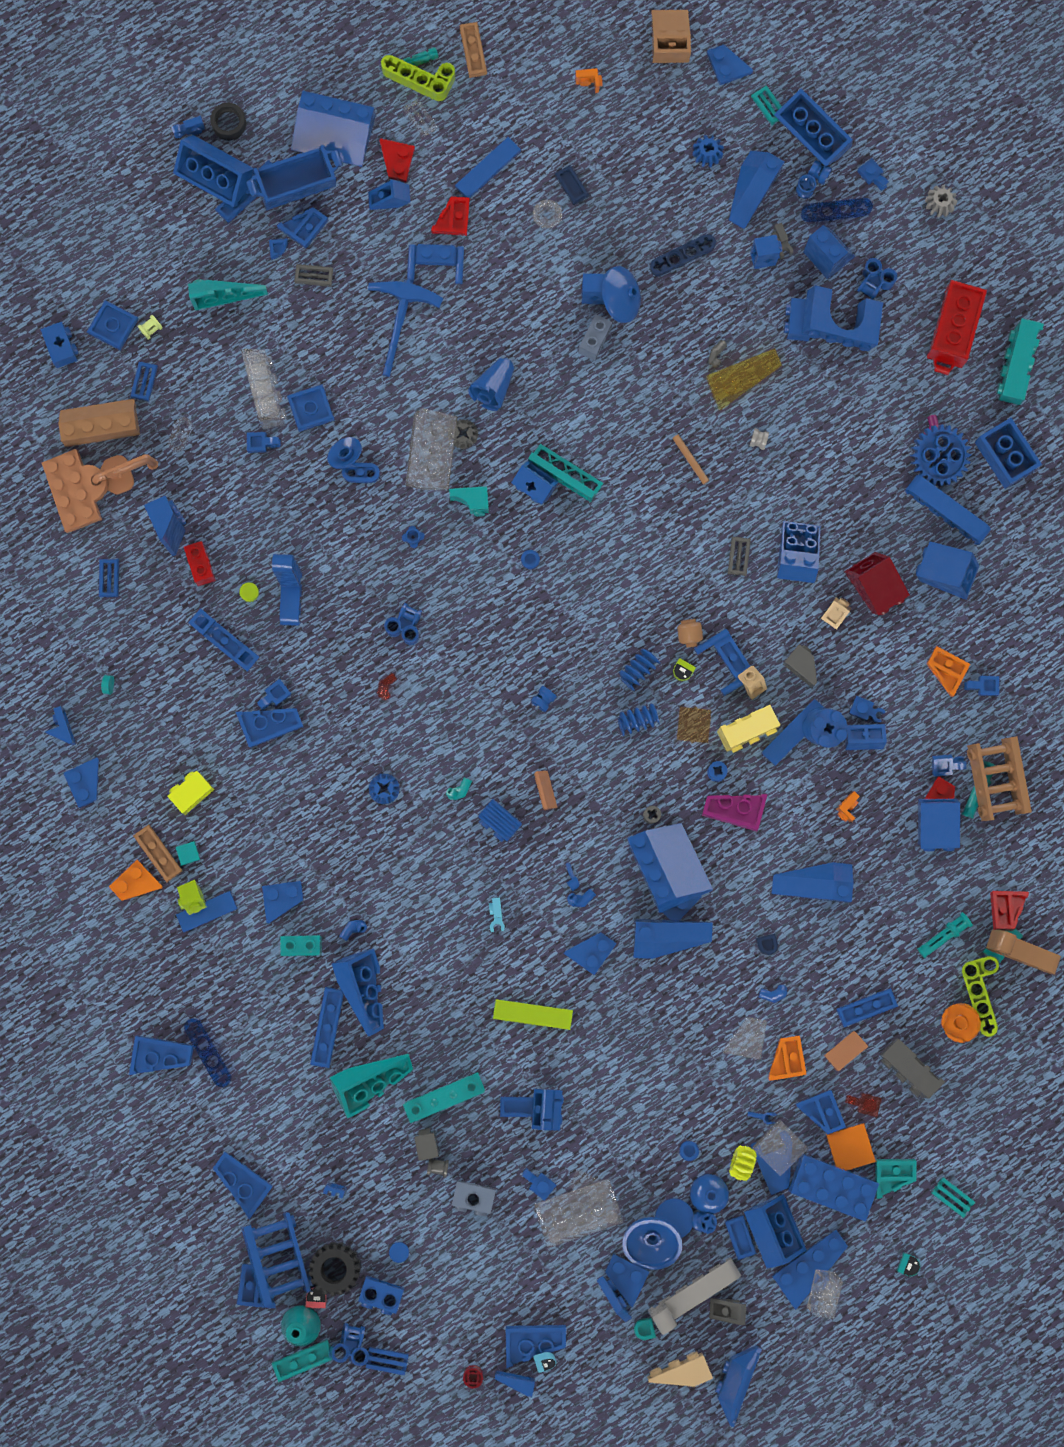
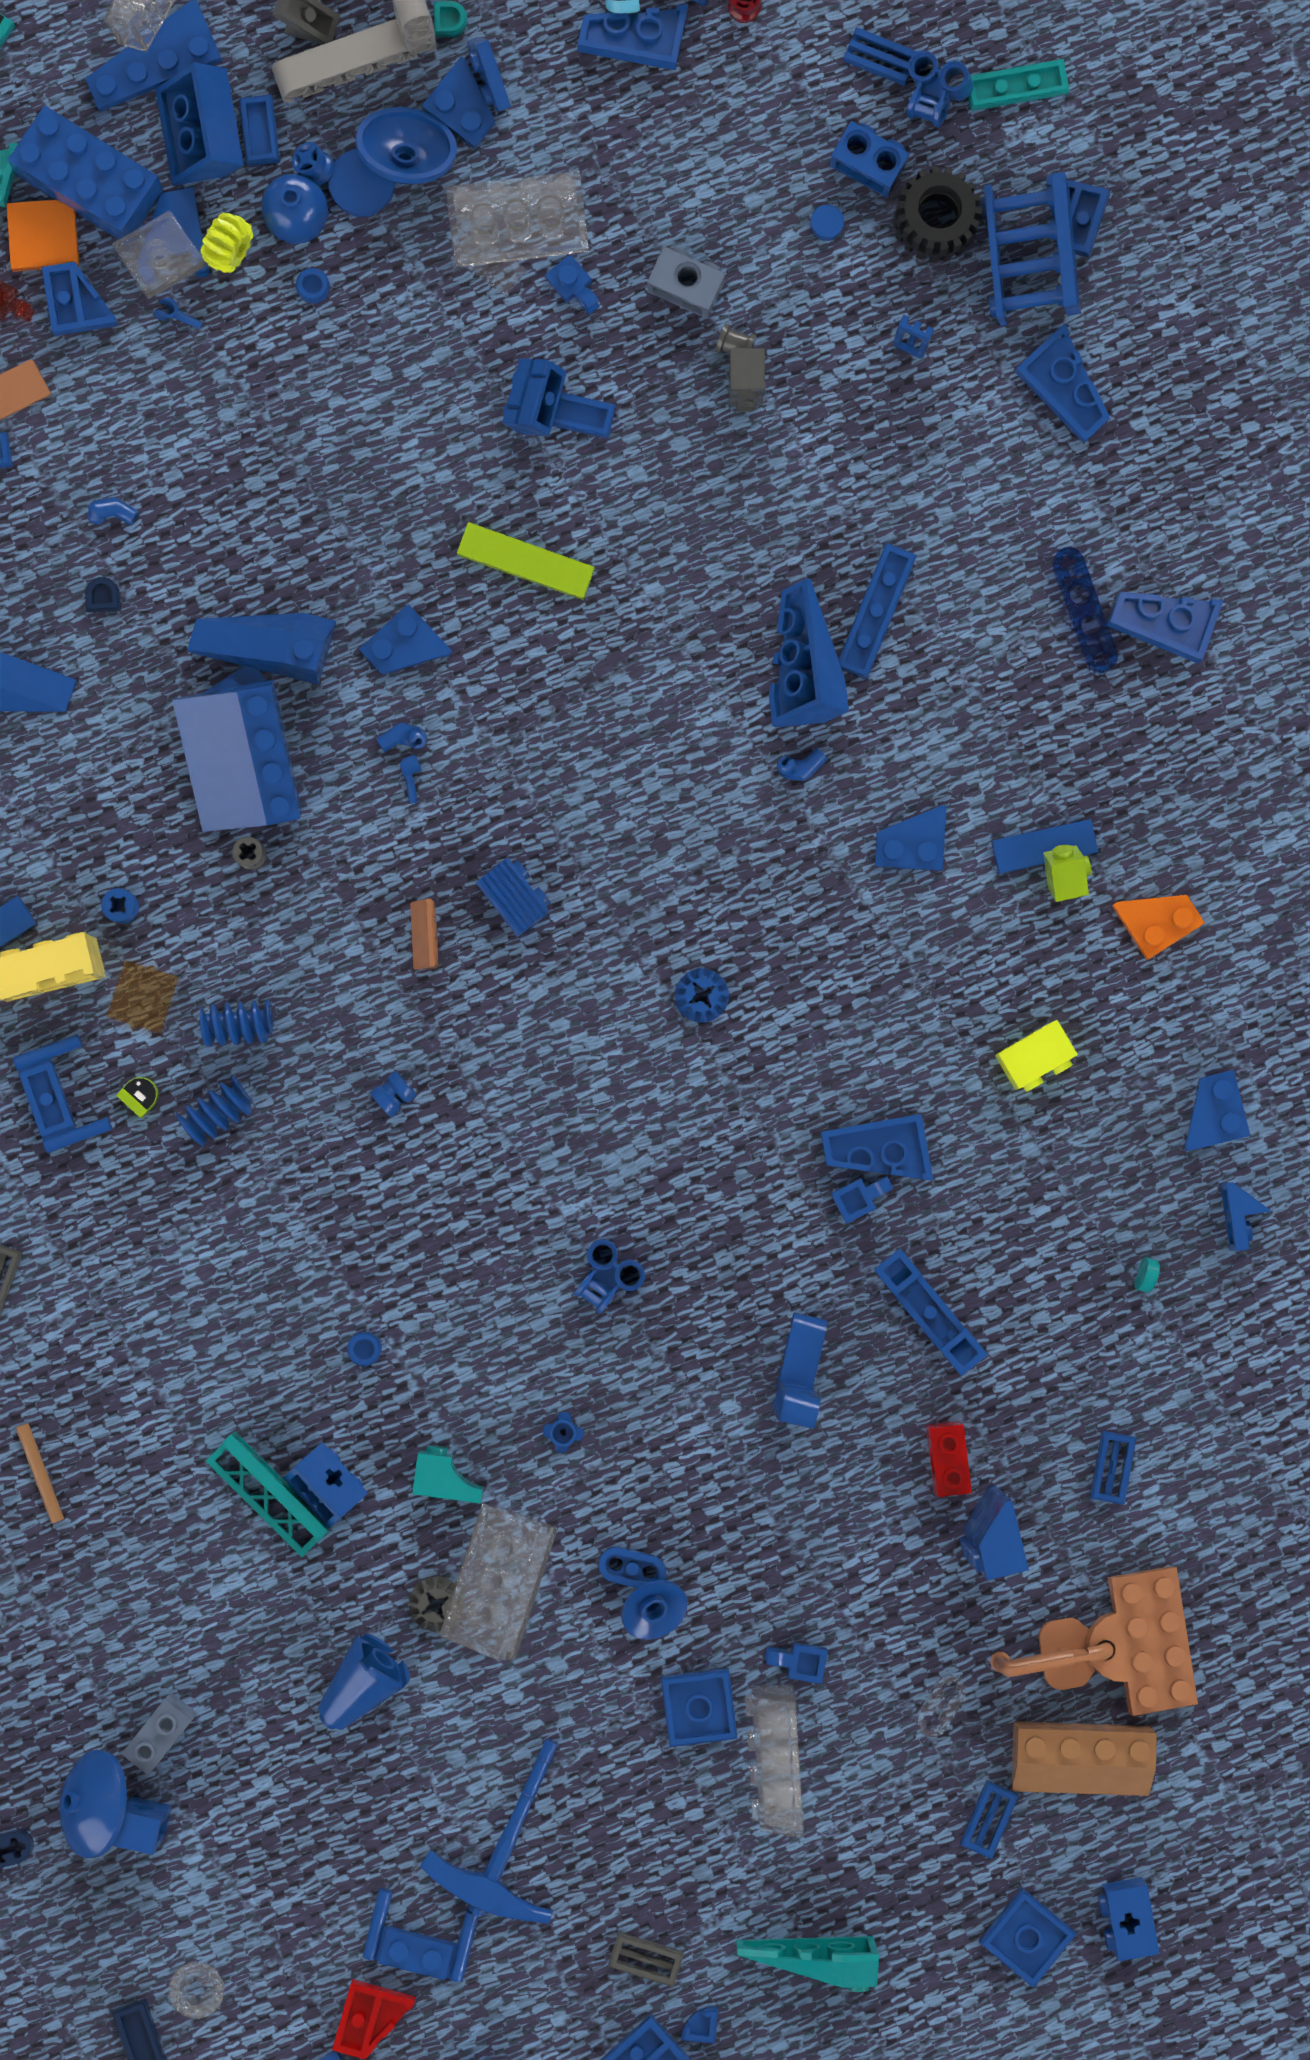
camera: 170 degrees left, 5 degrees up
medium nougat tile [133,824,183,882] -> none
yellowish green bush [137,315,163,339] -> none
teal tile [176,841,201,866] -> none
lime tile [239,582,259,602] -> none
teal brick [280,935,322,957] -> none
teal cone [281,1305,321,1347] -> none
tile [306,1287,327,1308] -> none
teal wedge [329,1054,413,1119] -> none
clear red arm [377,672,398,701] -> none
teal fence [403,1072,485,1123] -> none
teal arm [446,777,472,800] -> none
medium azure plate [489,898,505,932] -> none
medium nougat head [677,619,703,647] -> none
magenta wing [702,794,768,832] -> none
clear wing [722,1017,767,1060] -> none
tan bracket [738,666,767,700] -> none
orange wing [768,1035,807,1081] -> none

